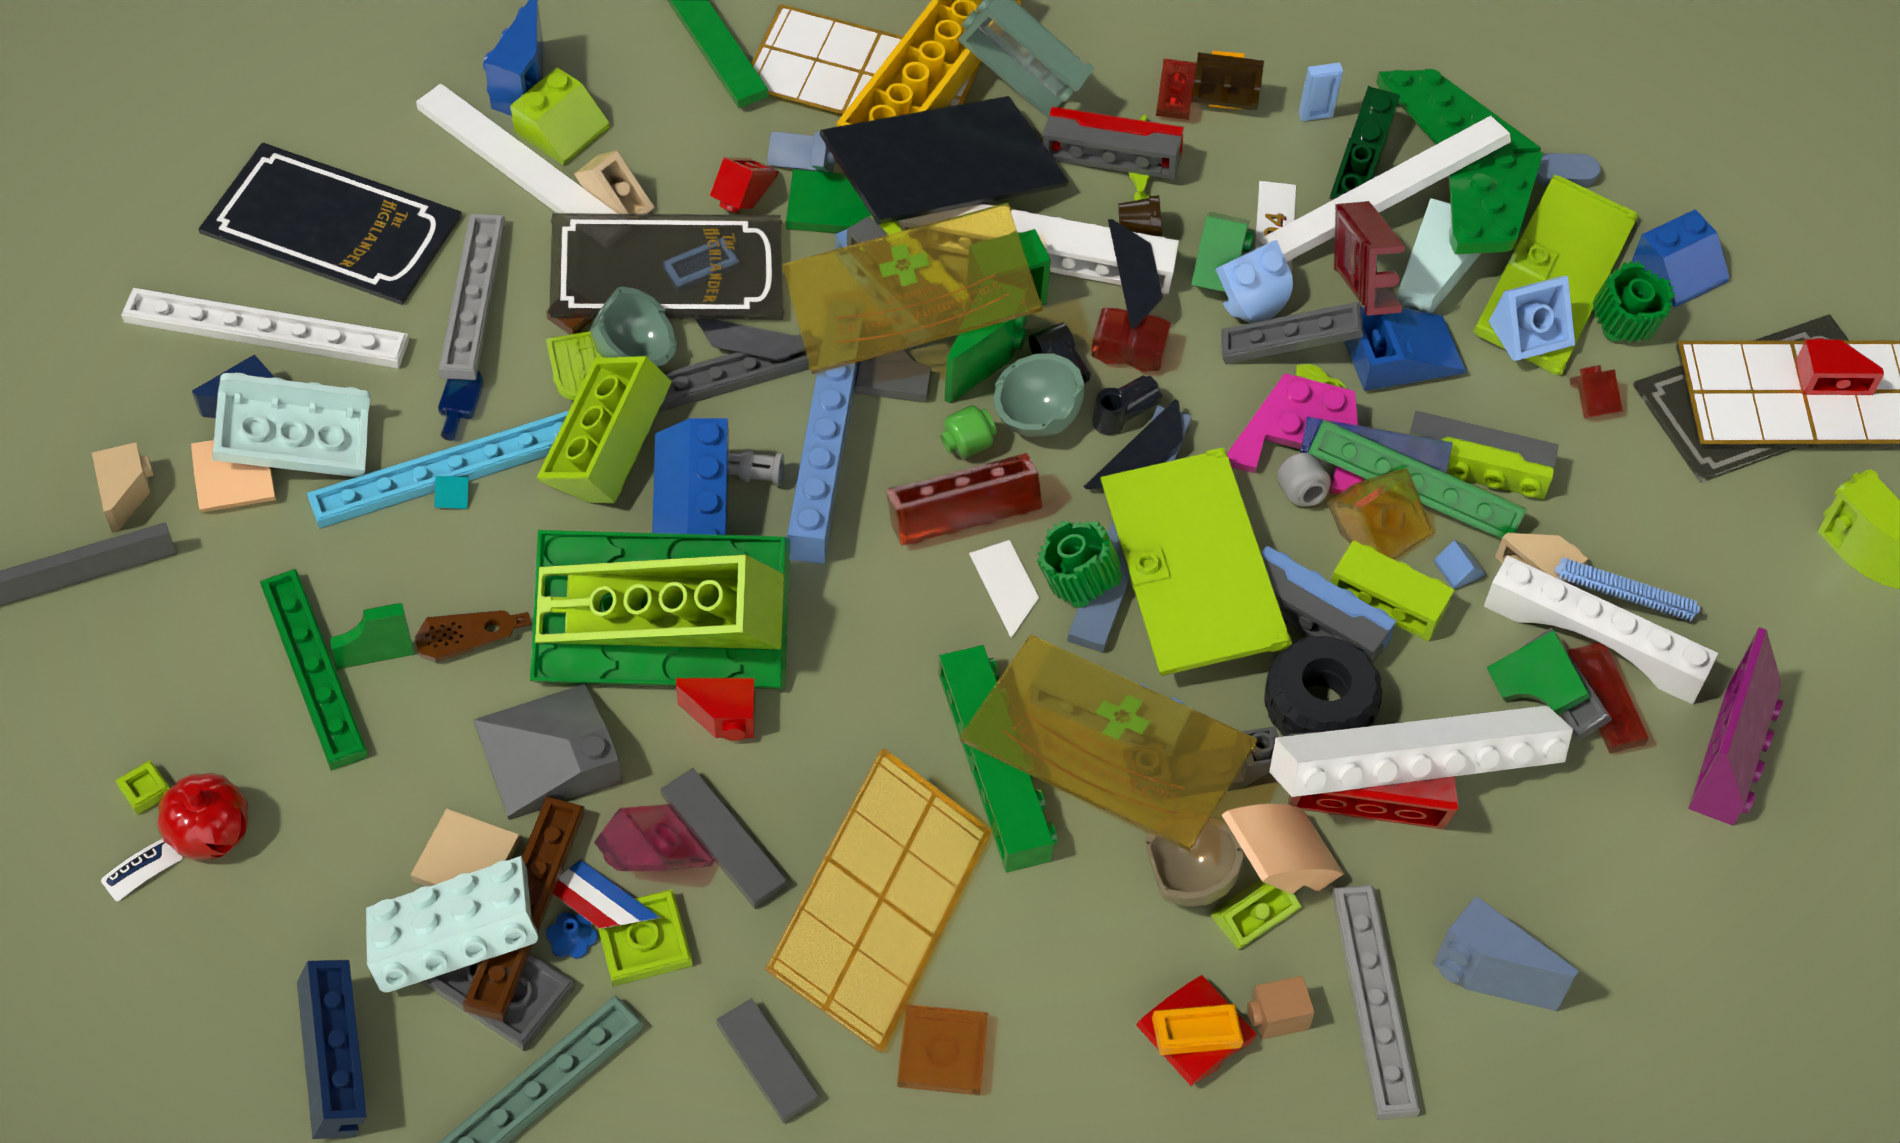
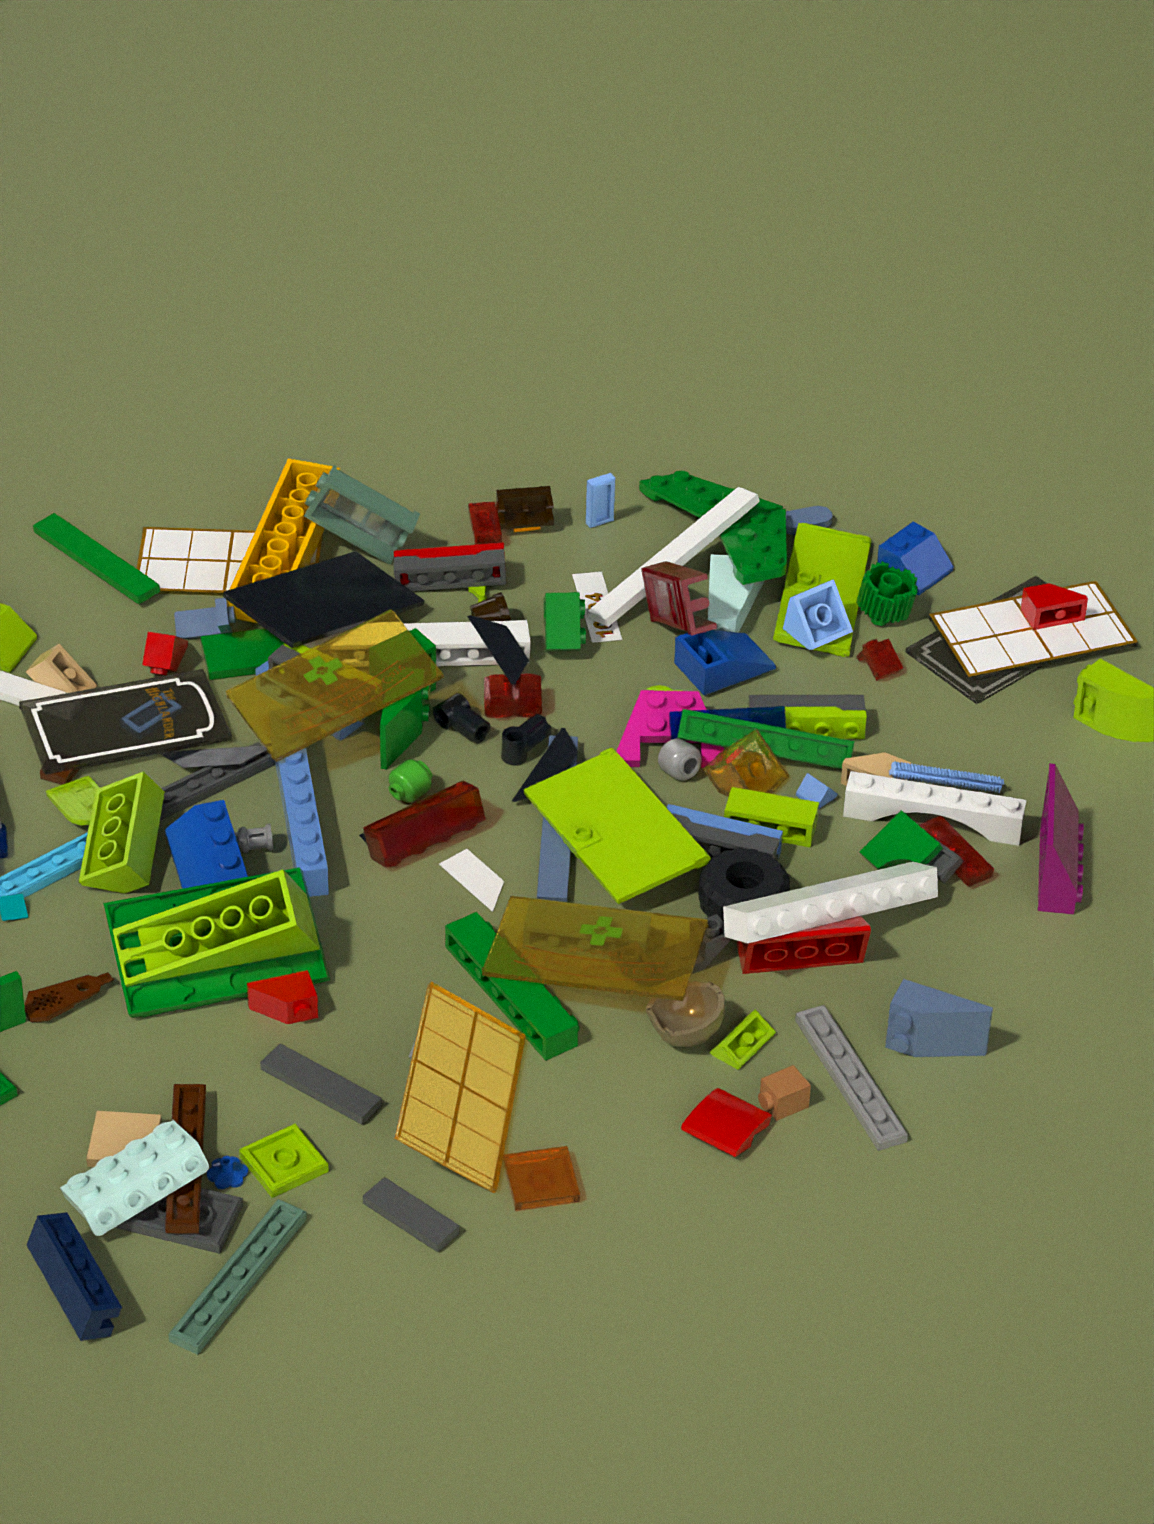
camera: 15 degrees left, 15 degrees down
dark grey slope [474,684,622,820] -> none
sticker [553,859,660,929] -> none
sand green cylinder [591,287,678,368] -> none
clear pink slope [594,804,716,872] -> none
dark grey tile [855,330,931,402] -> none
sand green cylinder [993,354,1085,438] -> none
green brick [1037,520,1122,608] -> none
light orange tile [1152,1004,1243,1055] -> none
light blue slope [1215,240,1293,324] -> none
dark grey tile [1222,302,1364,364] -> none
light nougat slope [1222,803,1344,894] -> none
dark green slope [1329,86,1400,200] -> none

